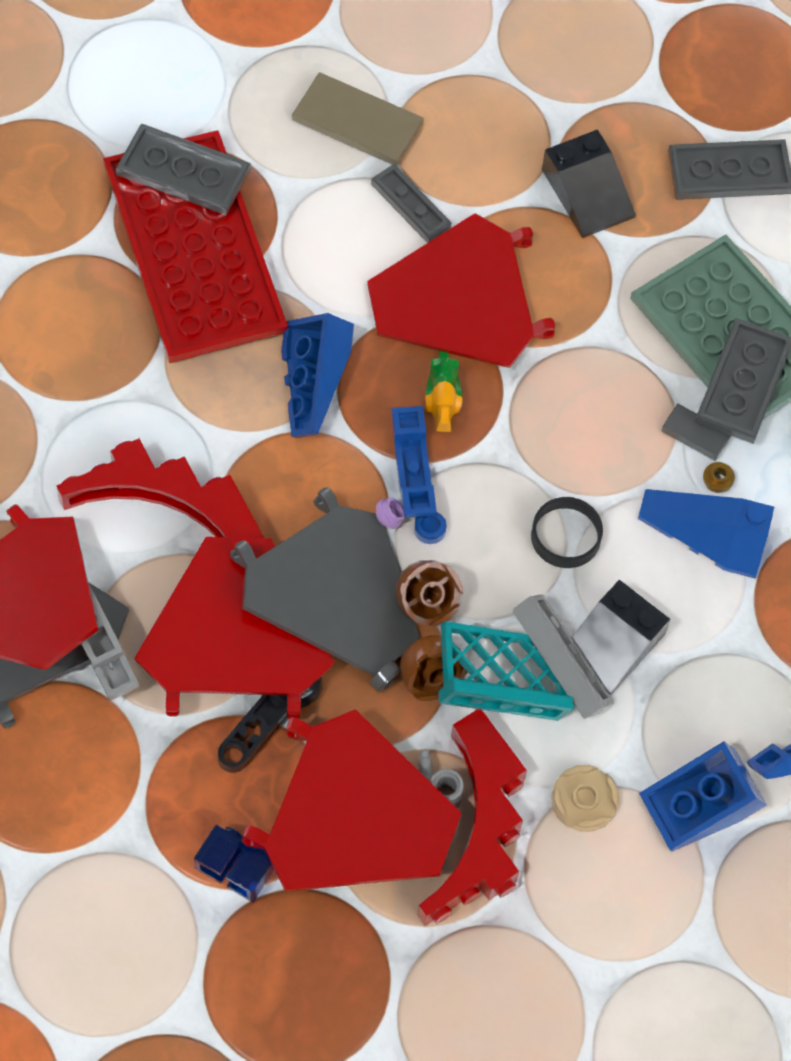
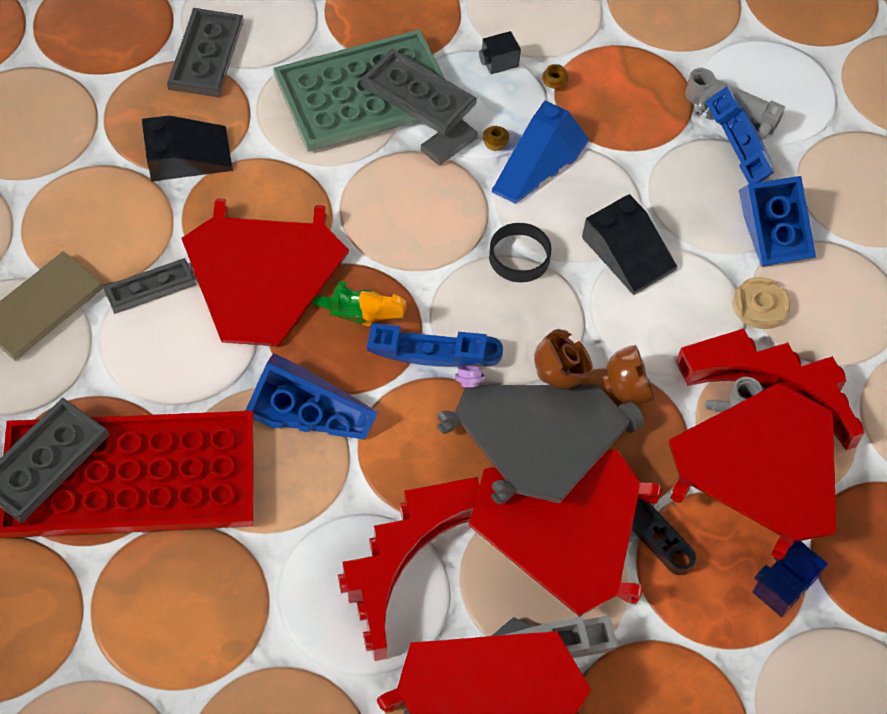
camera: 75 degrees left, 5 degrees down
teal fence [438,621,574,721] -> none
light grey slope [513,594,614,719] -> none

